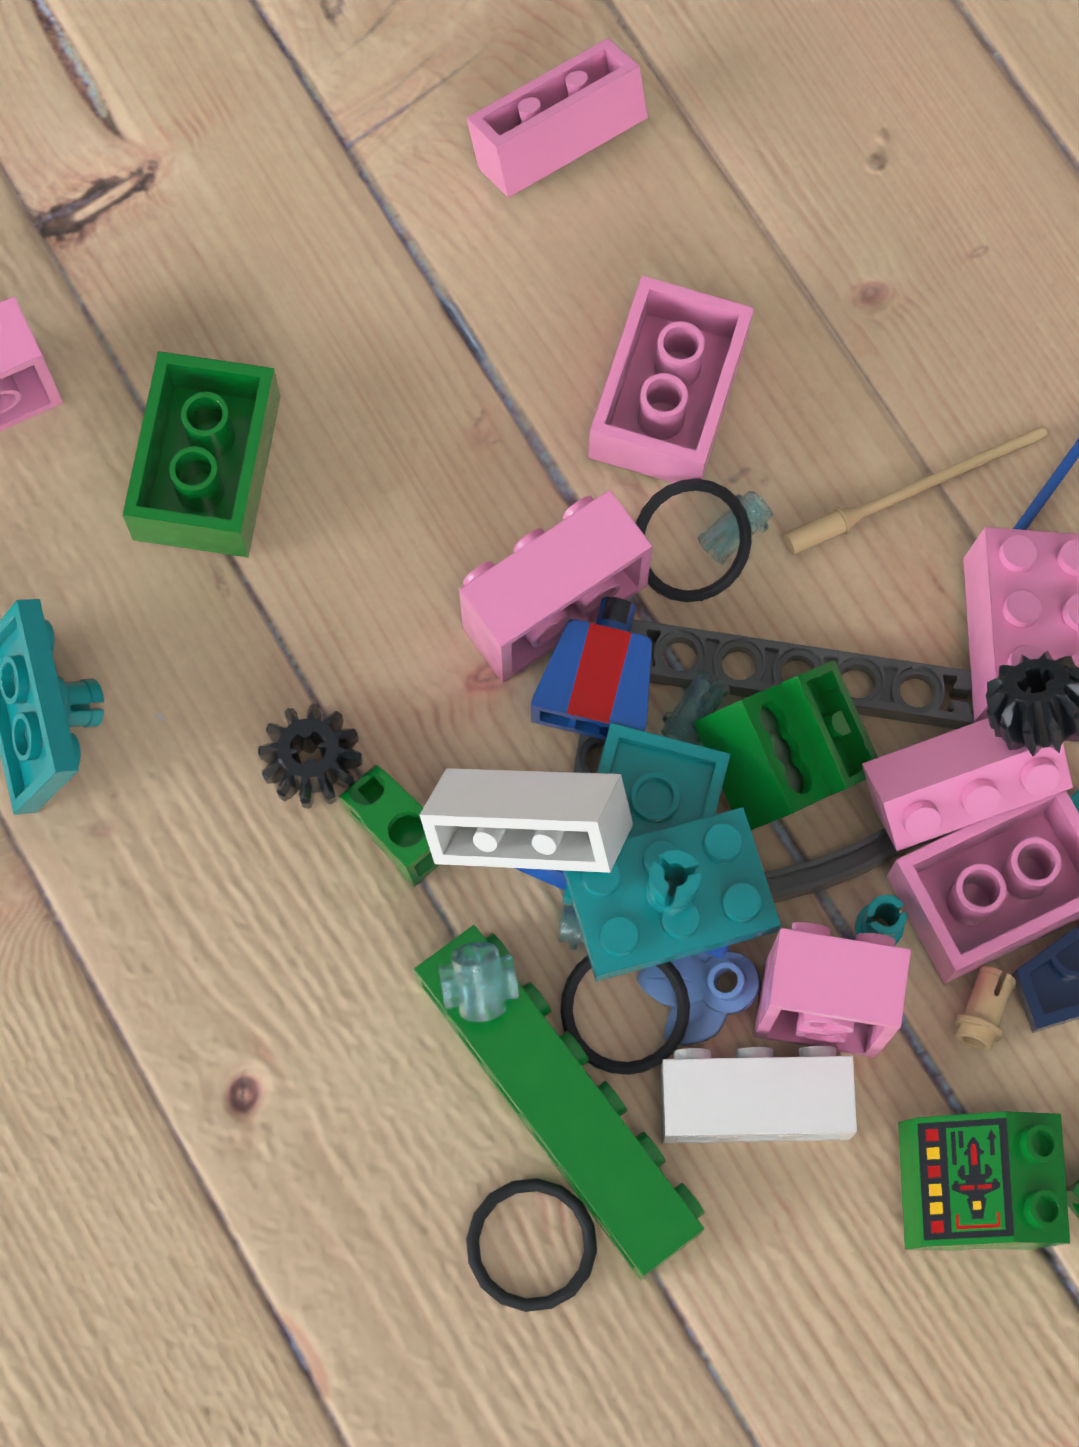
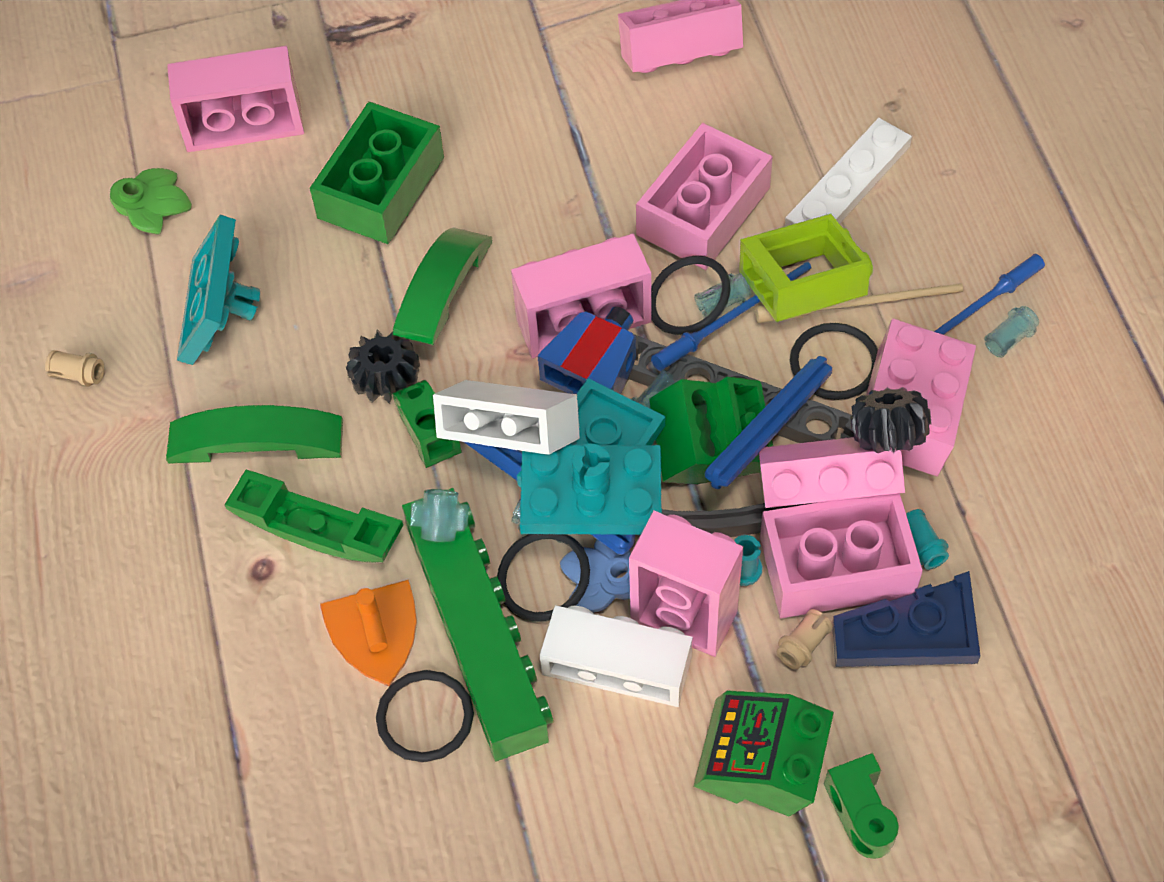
camera: 20 degrees right, 15 degrees down
none -> green slope [166,405,343,464]
none -> green slope [224,469,404,563]
none -> orange shield [320,579,417,686]
none -> green slope [393,227,492,345]
none -> blue piece [651,262,811,371]
none -> blue axle [705,356,832,489]
none -> lime window [739,214,873,322]
none -> white plate [785,118,912,226]
none -> black tyre [790,323,878,400]

